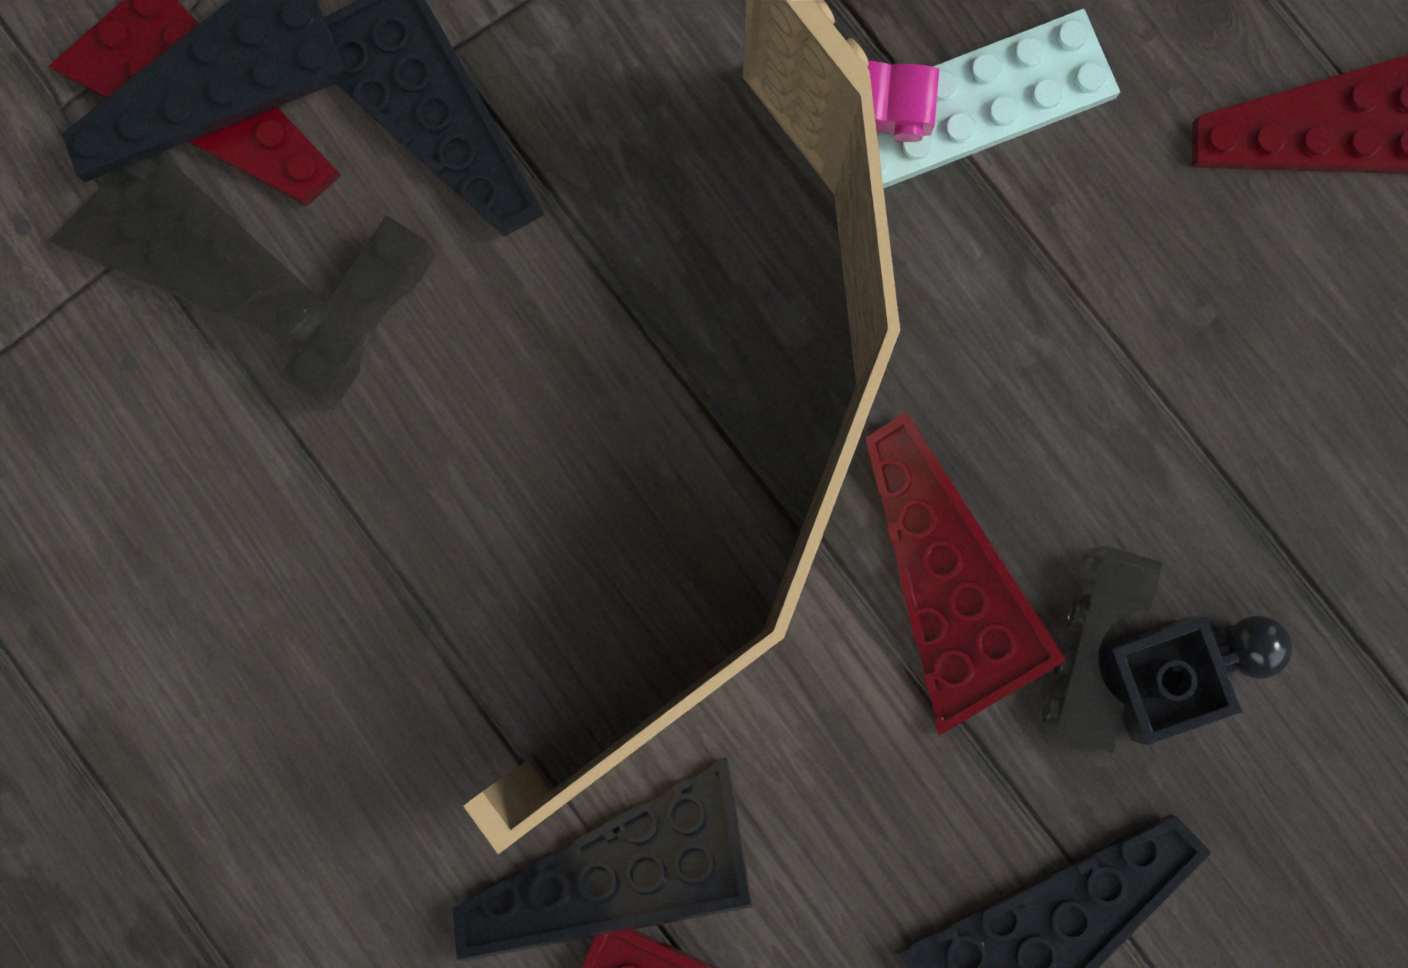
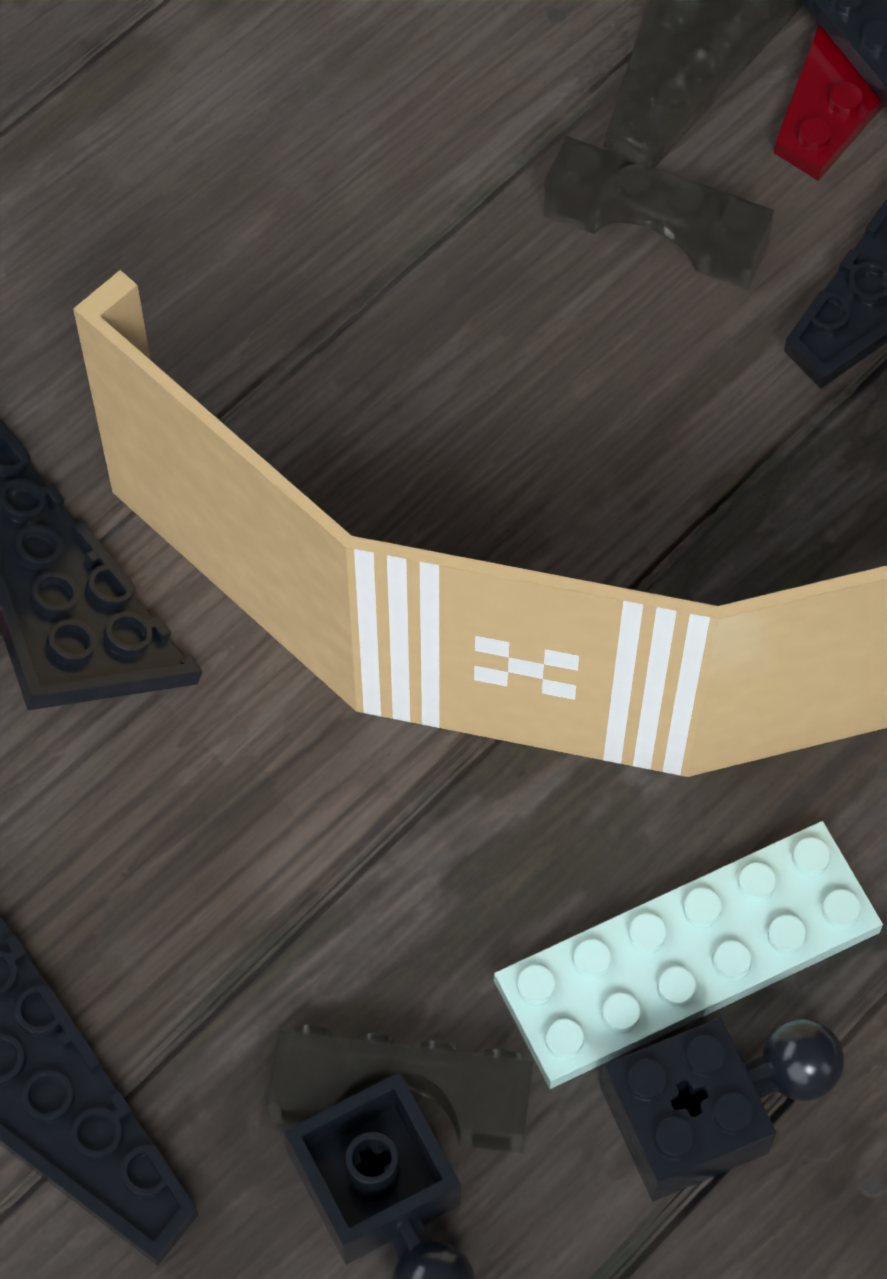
camera: 75 degrees right, 20 degrees down
dark red wing [865,412,1066,736] -> none
none -> light aqua plate [494,821,883,1089]
none -> black brick [600,1017,844,1202]

